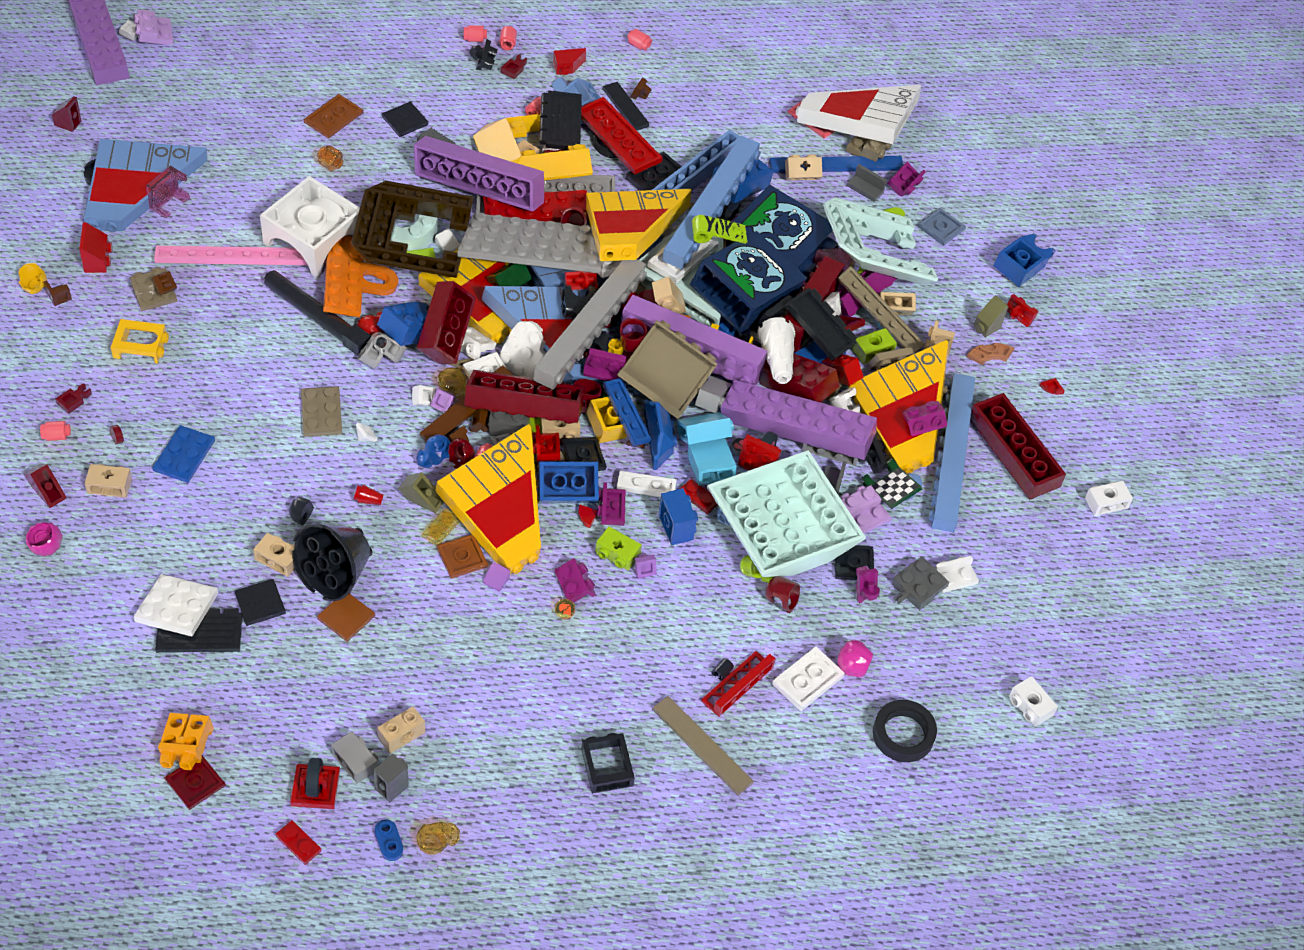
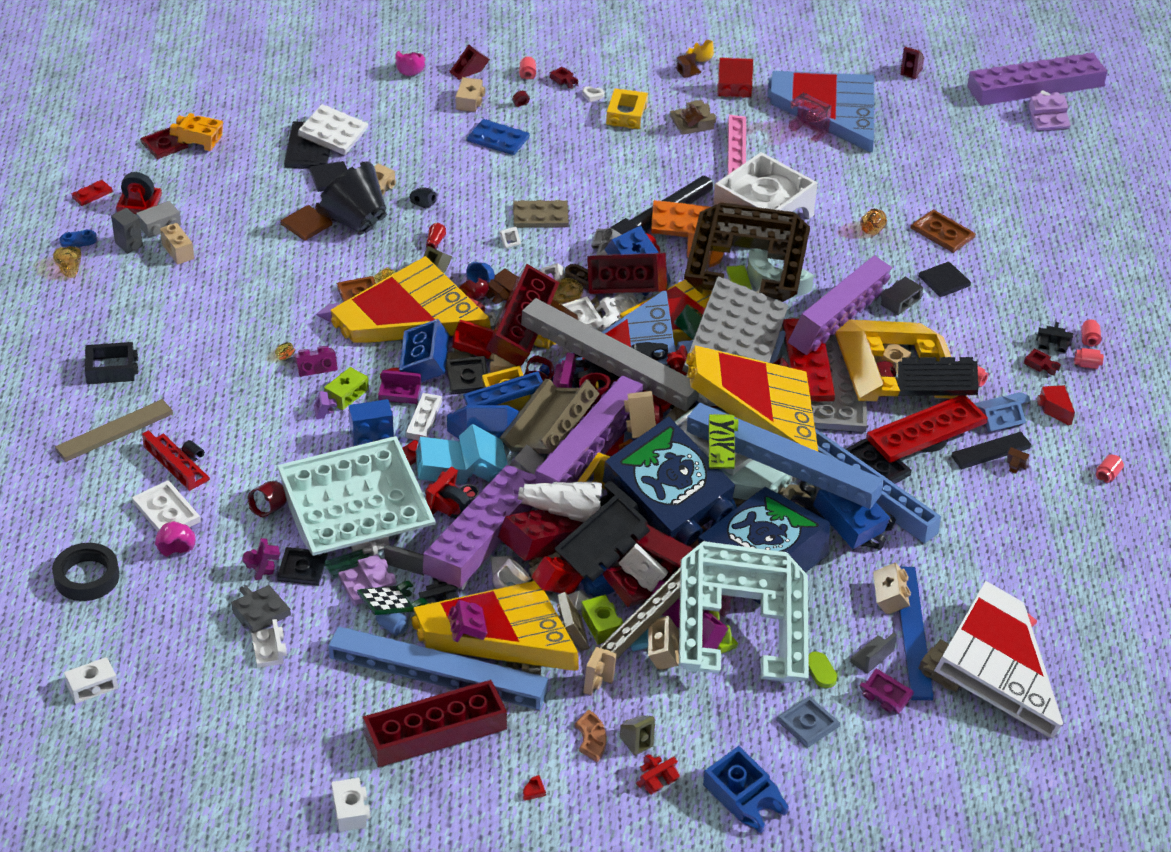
camera: 100 degrees right, 10 degrees down
none -> dark brown plate [565,264,589,290]
none -> white tile [582,86,604,102]

